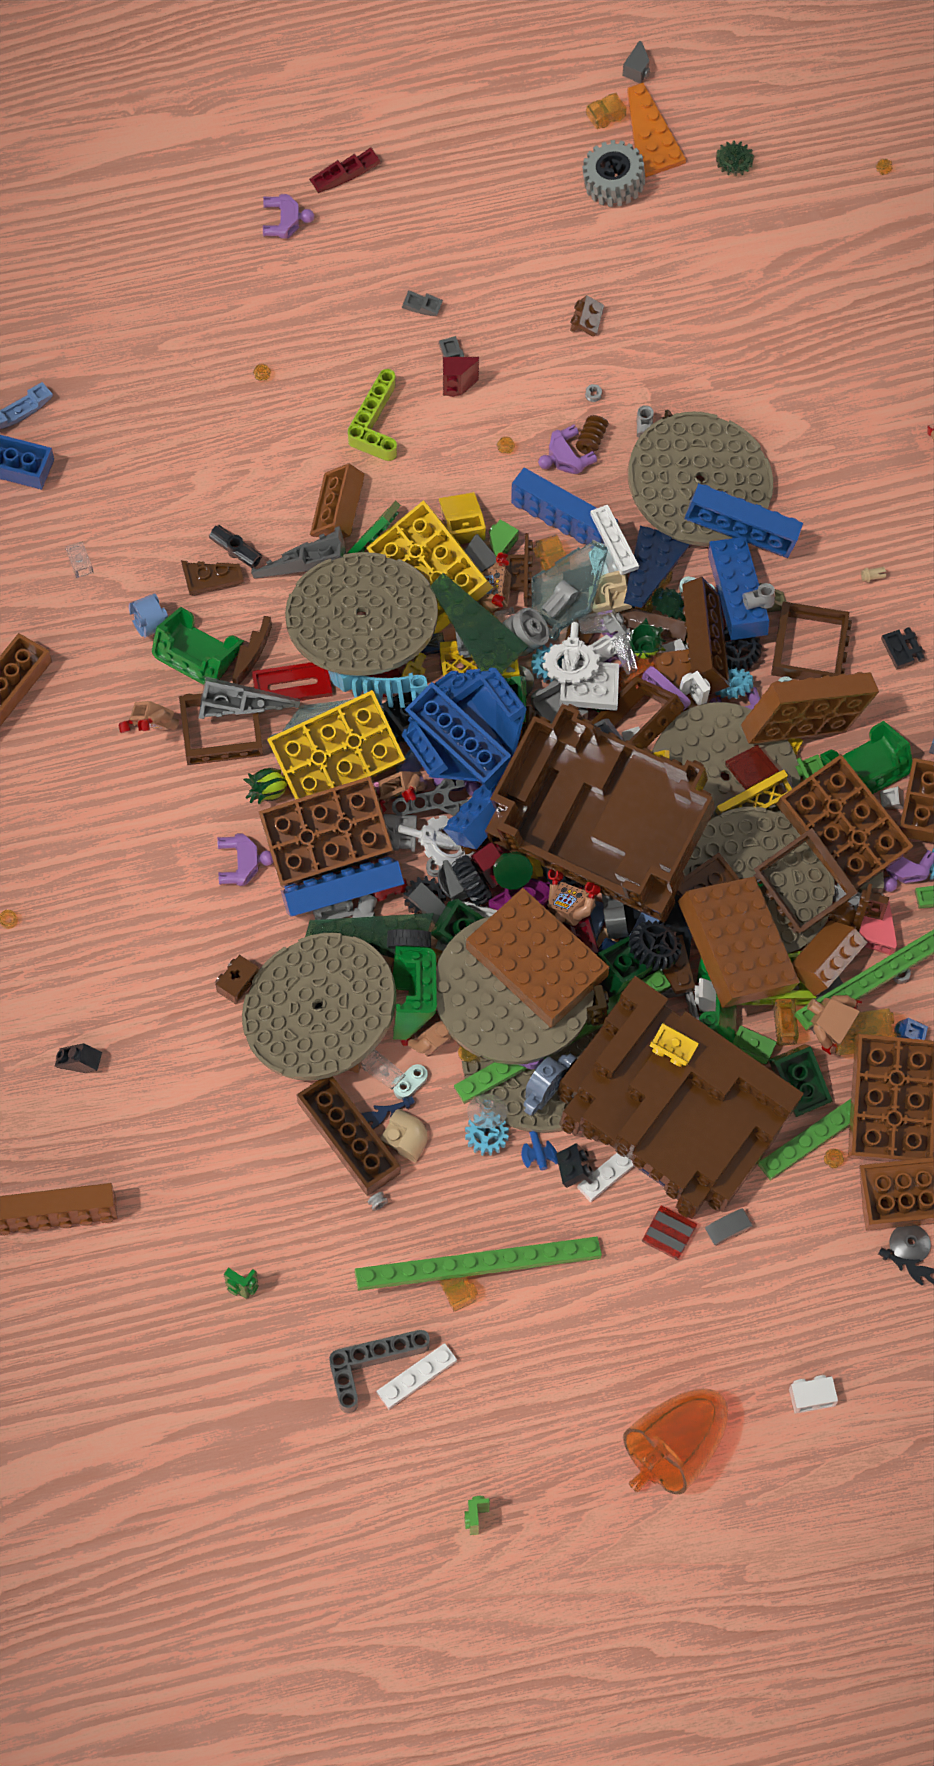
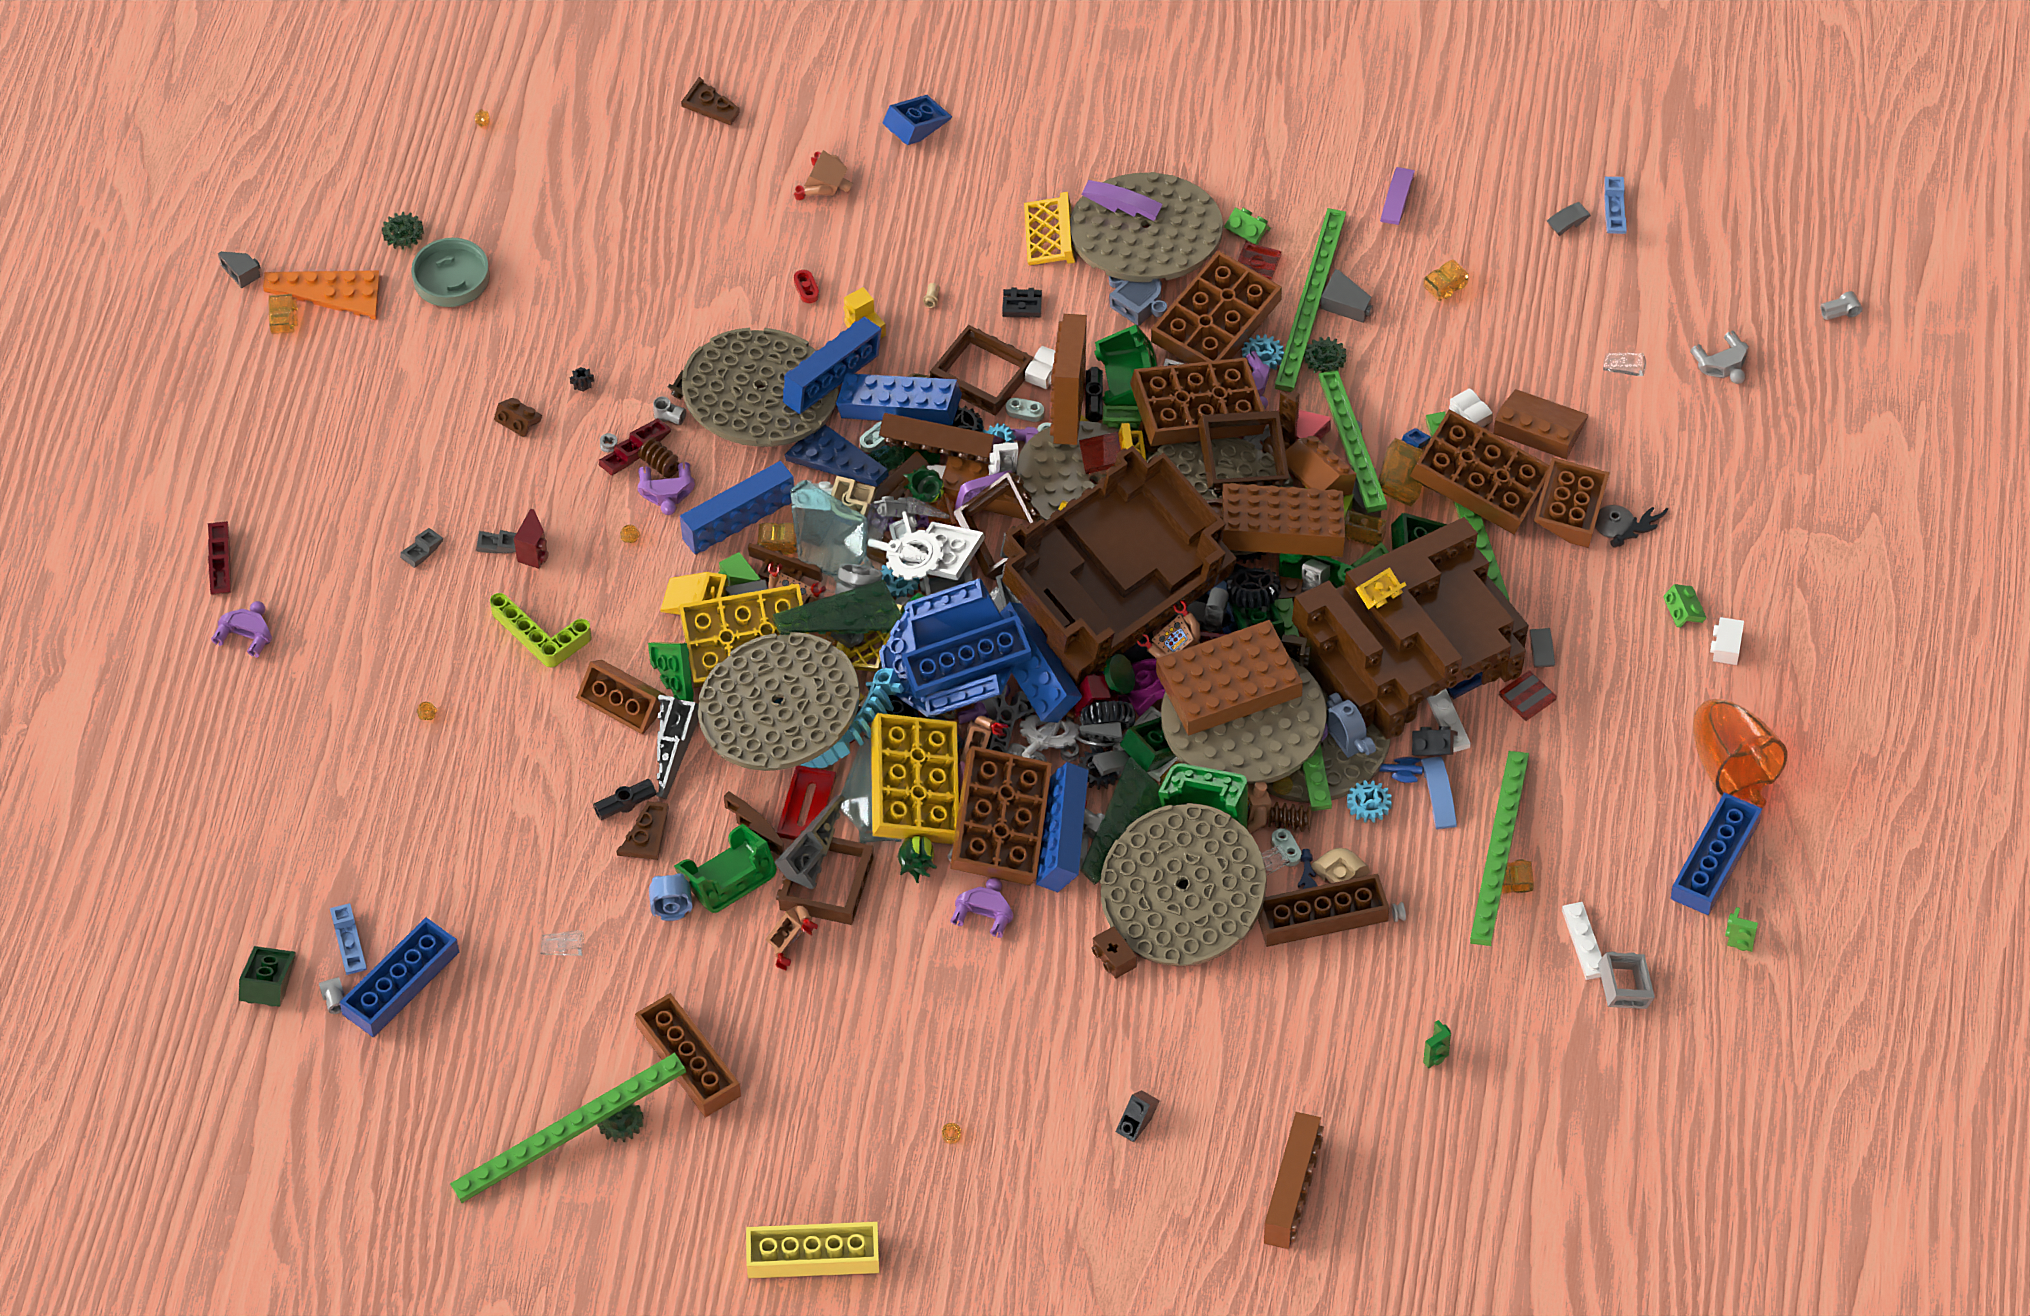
camera: 65 degrees left, 10 degrees down
dark grey beam [329,1330,430,1413] -> none
black tyre [387,929,431,949] -> none
clear dish [467,1094,508,1128] -> none
light grey piece [541,580,579,619] -> none
light grey wheel [582,140,645,207] -> none
white plate [590,505,639,575] -> none
light grey piece [743,583,775,610] -> none
nougat torso [807,995,862,1055] -> none
clear yellow plate [824,1149,844,1168] -> none
none -> sand green brick [411,238,490,307]
none -> black gear [569,367,594,392]
none -> dark red slope [598,418,671,476]
none -> red plate [793,270,819,303]
none -> yellow brick [843,287,886,339]
none -> black piece [1085,367,1103,422]
none -> reddish brown piece [1268,802,1312,833]
none -> medium blue slope [1421,756,1457,829]
none -> light grey window [1598,951,1655,1009]
none -> bright green bracket [1663,584,1707,628]
none -> blue brick [1670,792,1762,916]

